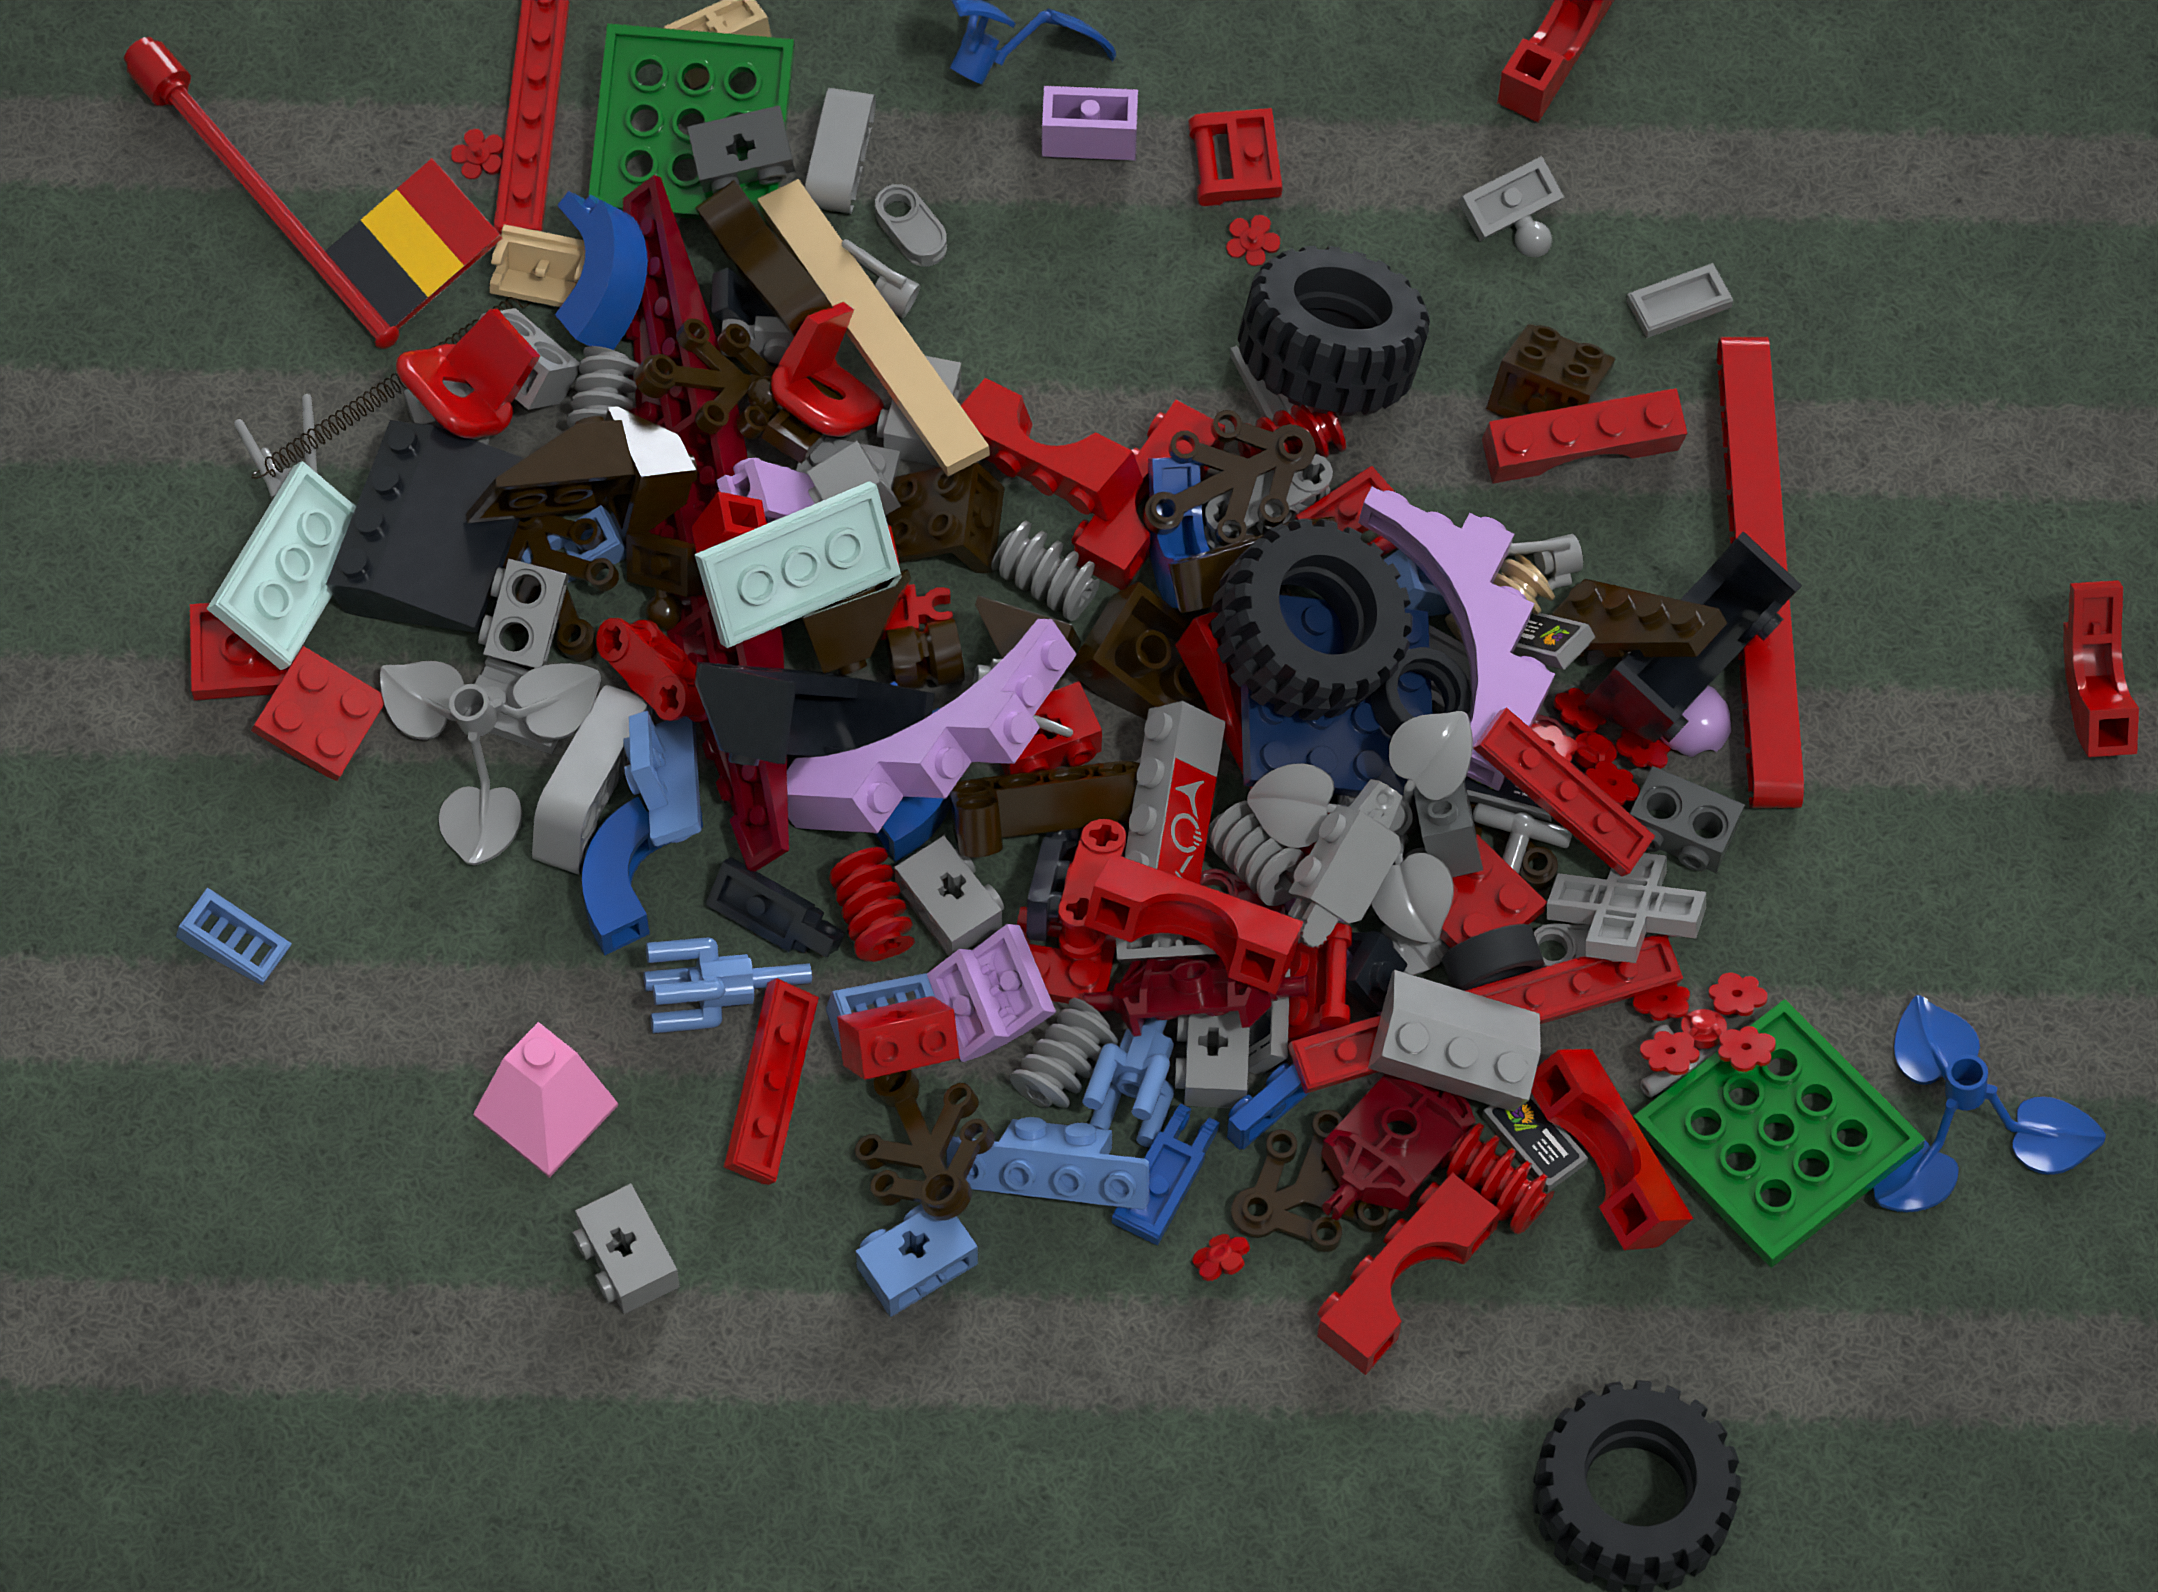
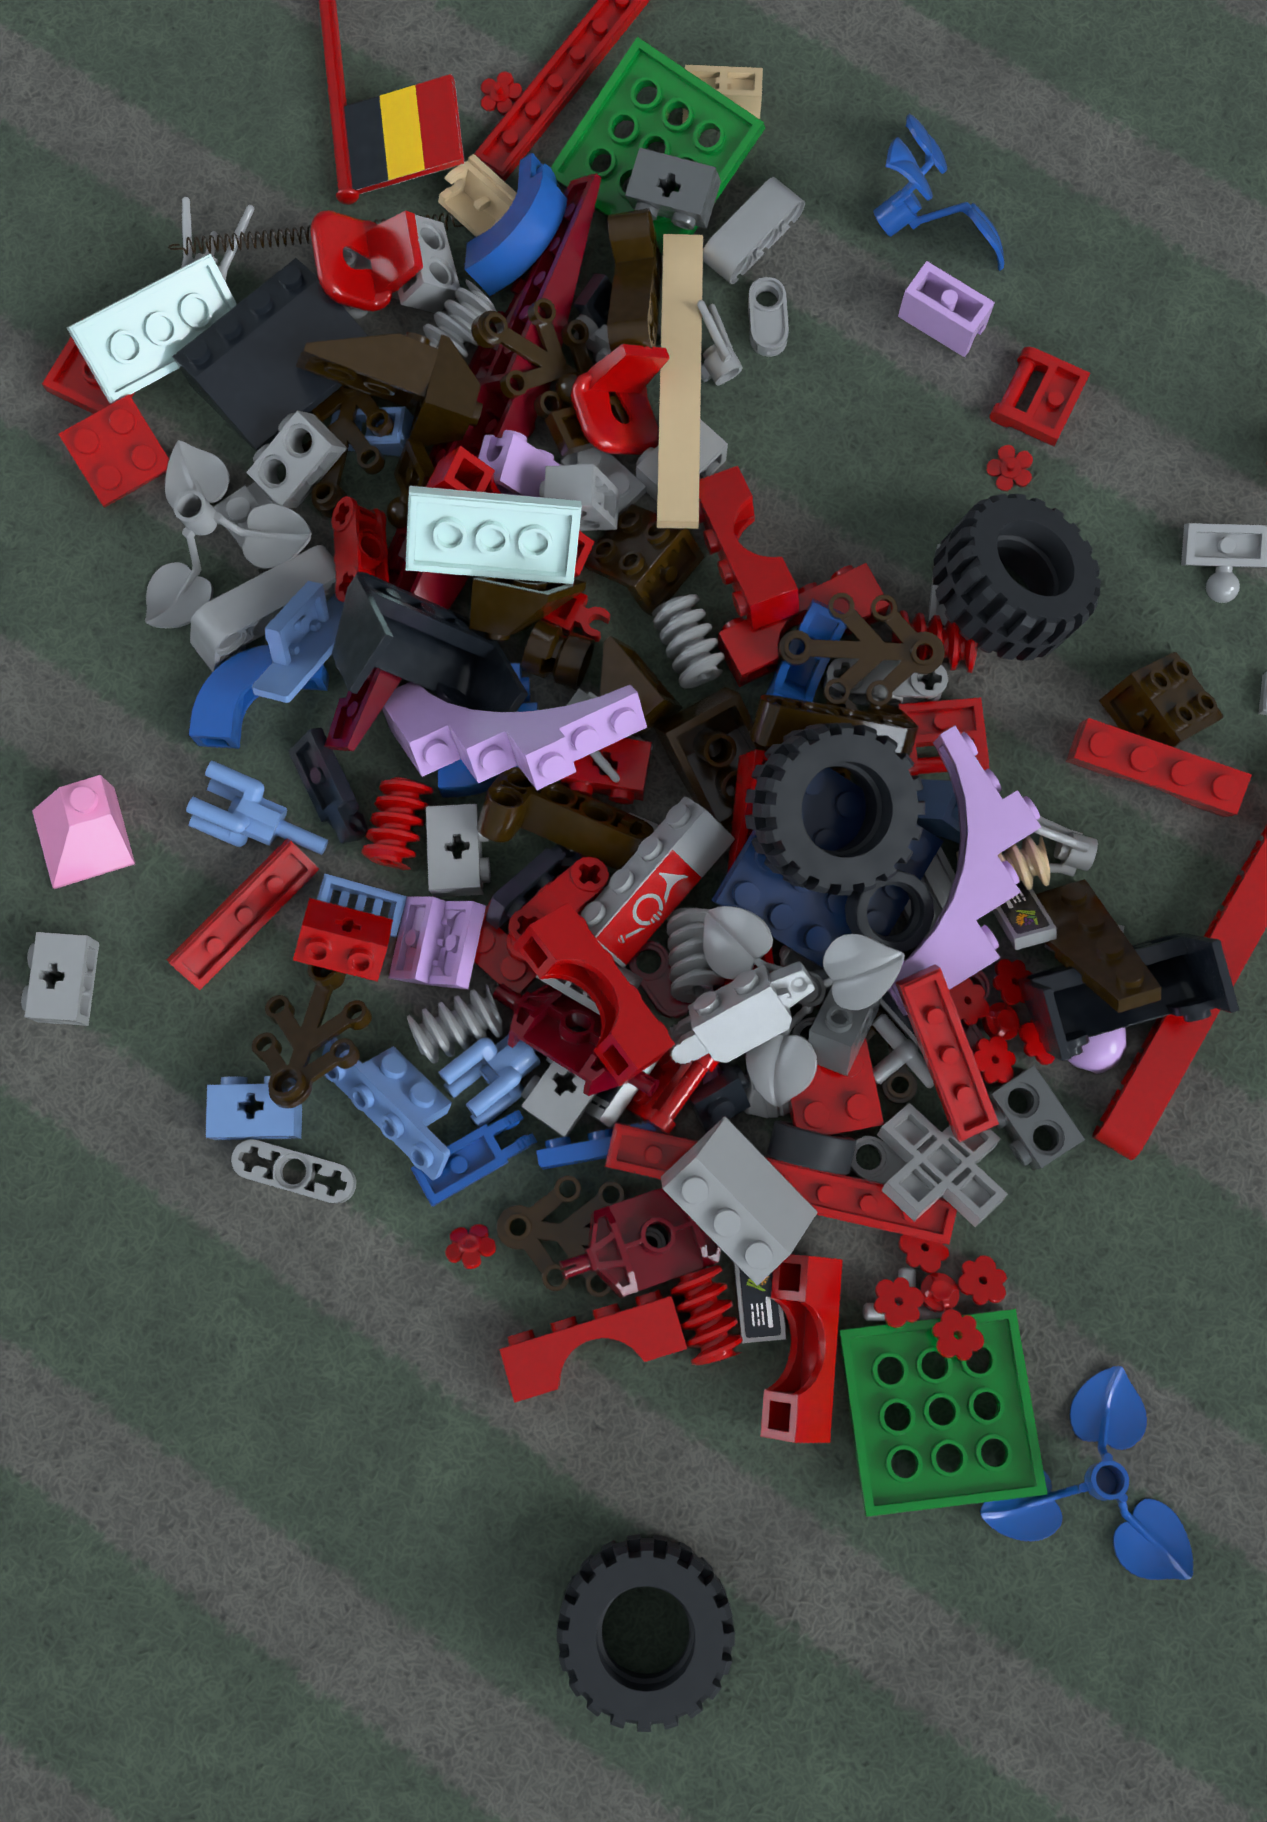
camera: 35 degrees right, 15 degrees up
none -> light grey beam [231,1139,356,1204]

